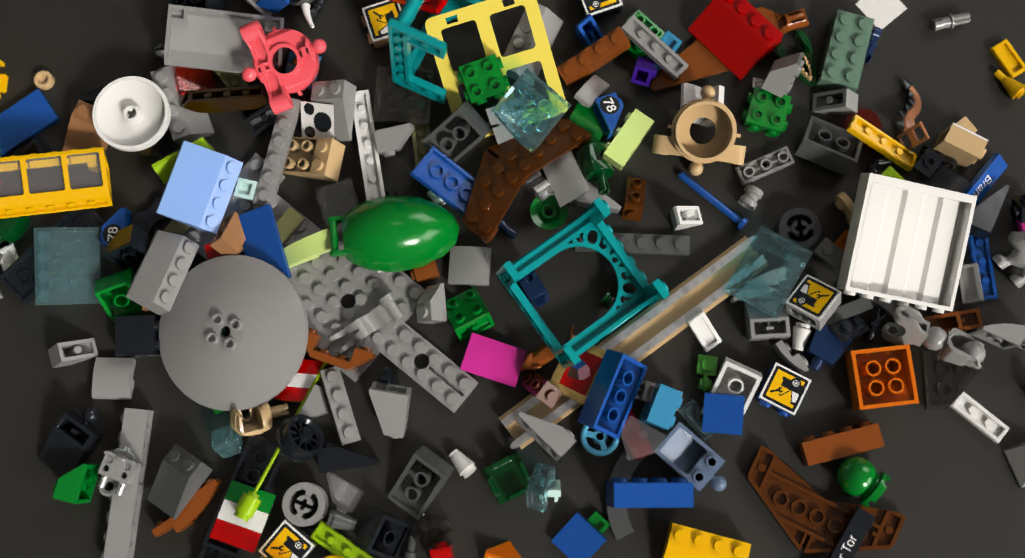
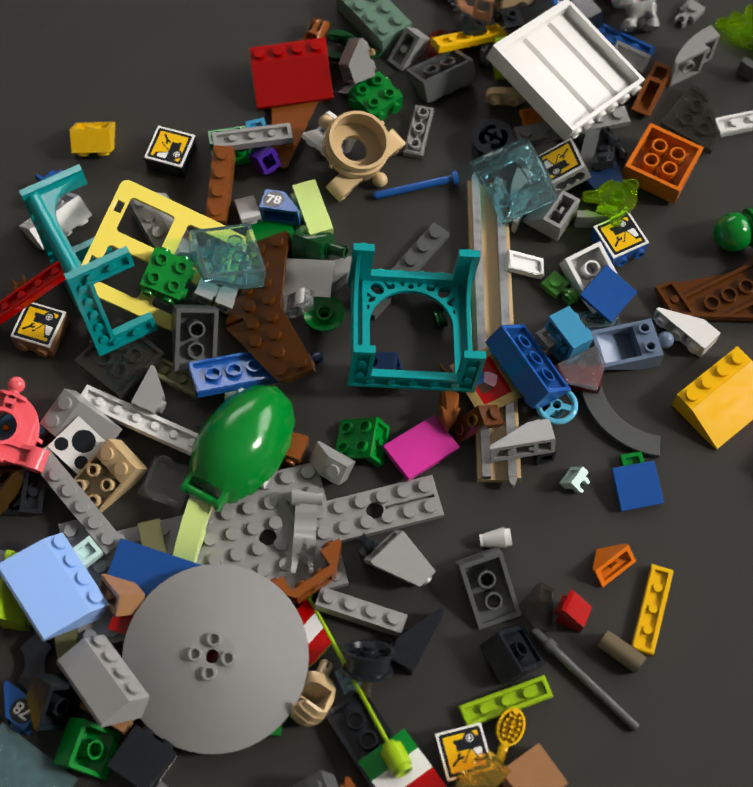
camera: 60 degrees left, 15 degrees down
clear light blue brick [211,425,243,458] -> none
light grey wheel [282,482,329,527] -> none
light grey slope [299,384,329,418] -> none
clear slope [326,472,365,514] -> none
dark grey cone [326,509,357,531] -> none
light grey slope [448,246,491,286] -> none
dark green panel [483,452,535,505] -> none
clear light blue slope [526,462,556,513] -> none
blue slope [575,14,604,48] -> none
blue brick [606,477,694,508] -> none
reddish brown bracket [622,177,646,222] -> none
white slope [670,206,703,231] -> none
light grey wheel [738,184,764,210] -> none
white cone [792,322,812,351] -> none
dark orange brick [797,421,885,466] -> none
light grey piece [881,305,986,369] -> none
none -> black slope [459,15,488,36]
none -> clear neon green tile [582,178,639,227]
none -> white slope [652,307,720,357]

